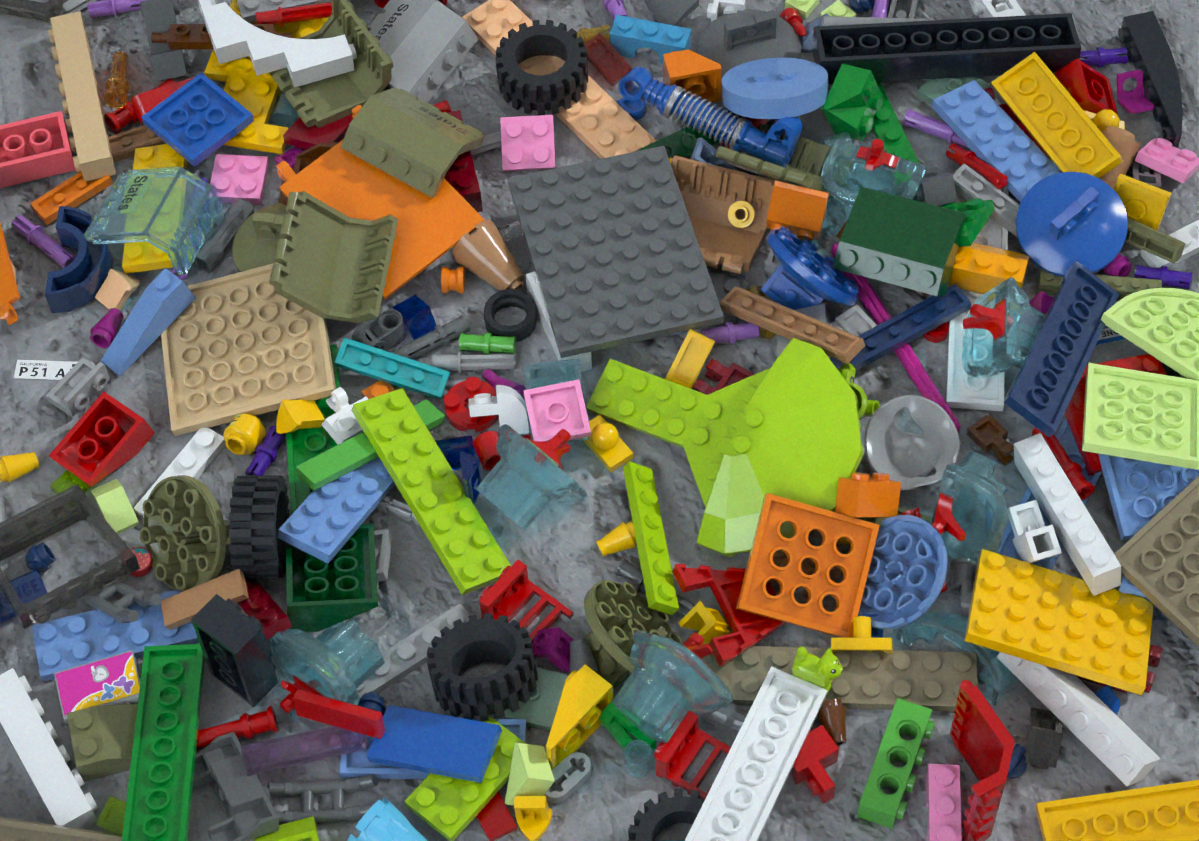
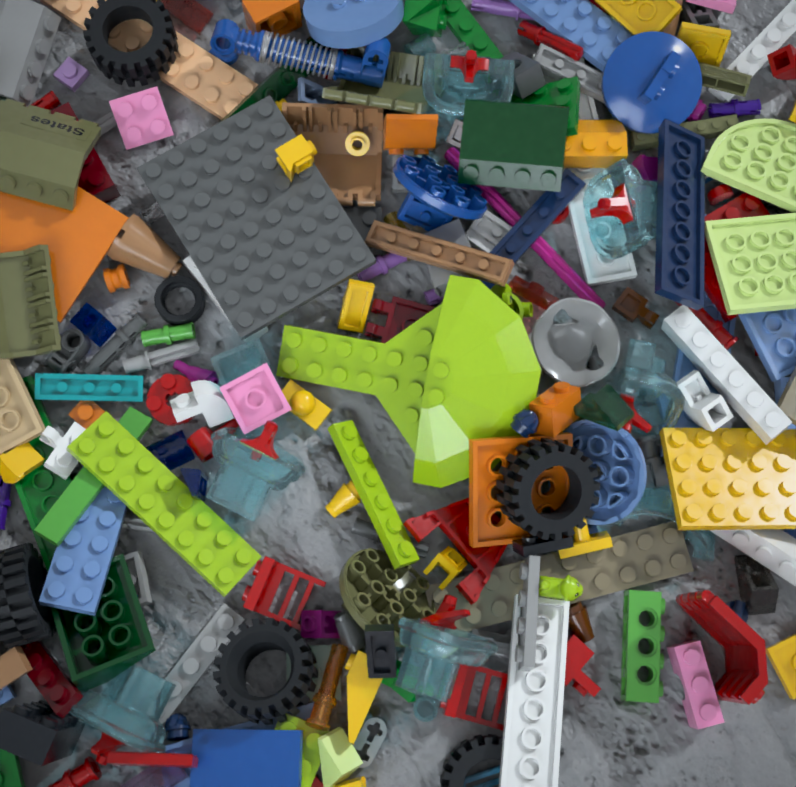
camera: 25 degrees left, 20 degrees up
none -> lavender plate [53,56,90,92]
none -> yellow window [275,134,317,183]
none -> clear orange pin [305,643,349,731]
none -> black plate [365,624,397,678]
none -> black tyre [496,438,600,540]
none -> clear red plate [509,275,559,310]
none -> dark blue plate [510,409,538,438]
none -> black plate [512,533,574,557]
none -> light grey plate [515,555,540,671]
none -> clear green slope [574,384,634,431]
none -> red tile [707,184,734,206]

